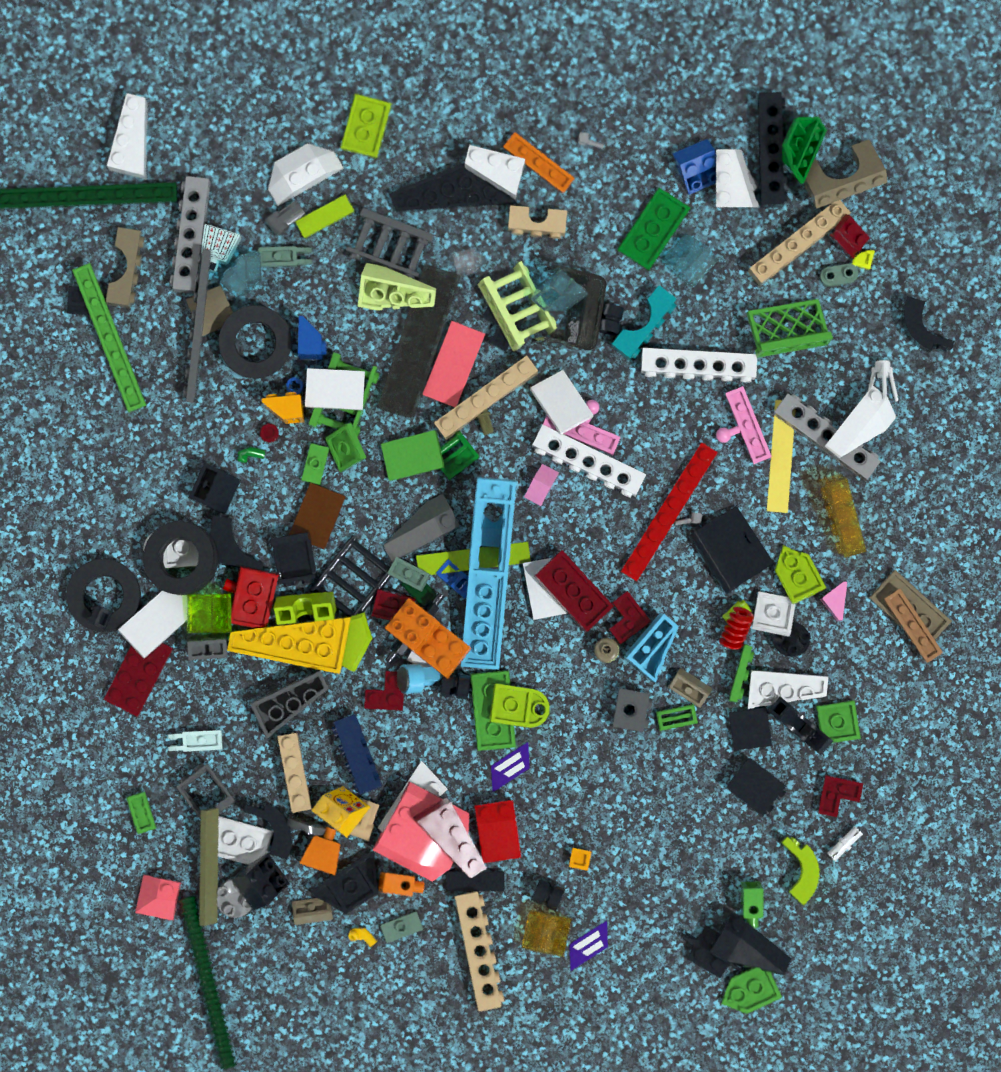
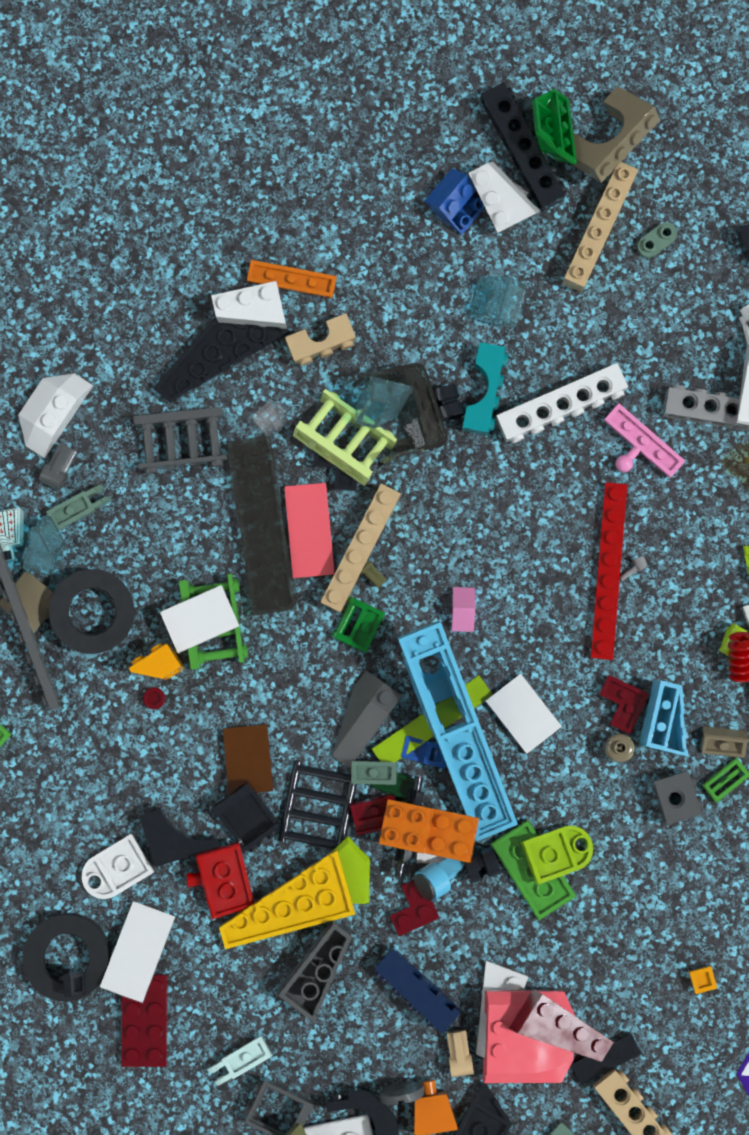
camera: 20 degrees left, 0 degrees up
black tyre [143,521,218,595] -> none
clear neon green slope [187,594,231,633] -> none
dark grey brick [187,633,227,661] -> none
black slope [188,463,241,514] -> none
green arm [237,447,265,463] -> none
lime arch [274,592,336,625] -> none
tan arch [278,733,312,813] -> none
blue bush [286,378,304,395] -> none
lime tile [295,195,354,239] -> none
blue slope [298,316,327,360] -> none
bright green plate [302,443,330,485] -> none
yellow slope [311,786,370,838] -> none
bright green tile [325,423,366,472] -> none
lime tile [340,94,392,159] -> none
yellowish green wedge [358,263,436,310] -> none
orange torso [378,872,424,896] -> none
bright green tile [381,430,445,481] -> none
red slope [475,800,521,863] -> none
dark purple sticker [491,742,530,792] -> none
clear yellow slope [521,910,572,957] -> none
white tile [530,370,593,435] -> none
black wheel [531,878,565,912] -> none
white brick [532,424,646,498] -> none
dark red plate [534,550,614,633] -> none
bright pink plate [543,400,621,456] -> none
light grey hand [578,132,604,149] -> none
green tile [617,187,690,271] -> none
black door [689,506,774,594] -> none
bright green fence [746,299,833,358] -> none
light yellow sticker [767,400,796,513] -> none
dark red plate [829,214,870,259] -> none
neon yellow tile [852,250,875,270] -> none

